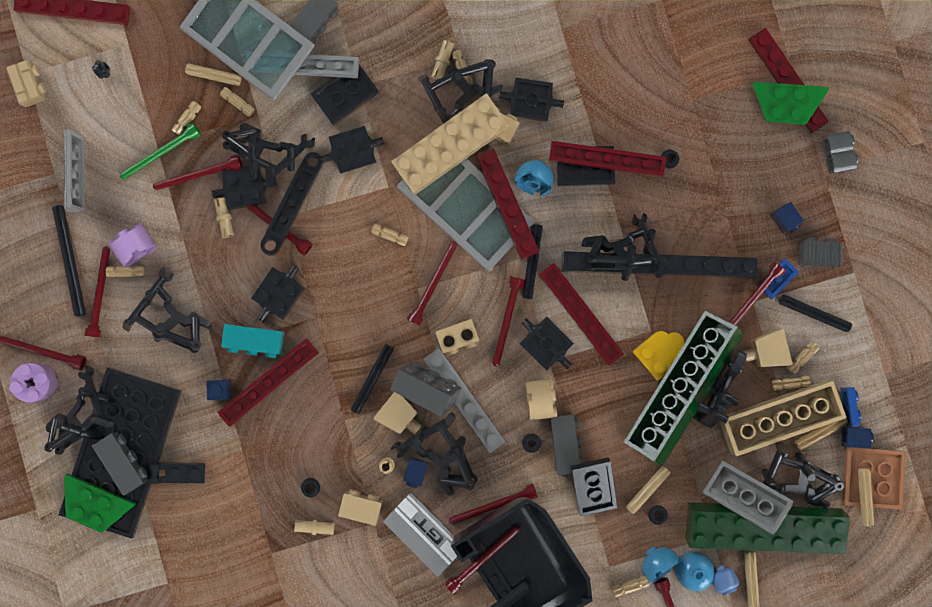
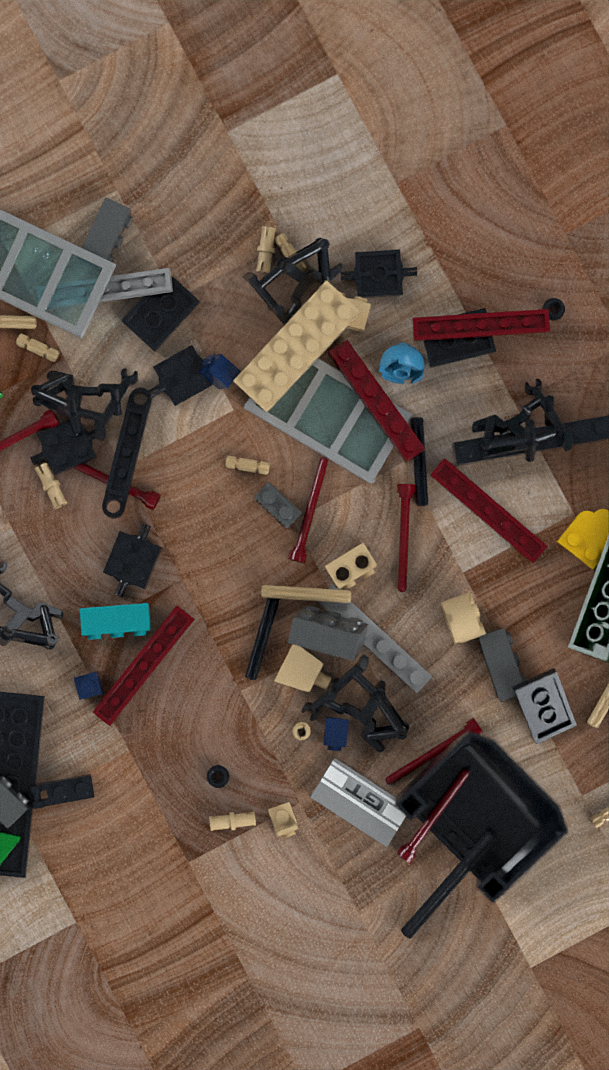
camera: 10 degrees left, 0 degrees up
tan brick [338,489,383,526] -> none
black plate [519,316,574,371] -> none
black plate [522,433,541,453] -> none
none -> dark blue brick [199,354,240,389]
none -> dark grey brick [255,482,302,529]
none -> tan axle [261,585,351,603]
none -> tan bracket [268,801,299,839]

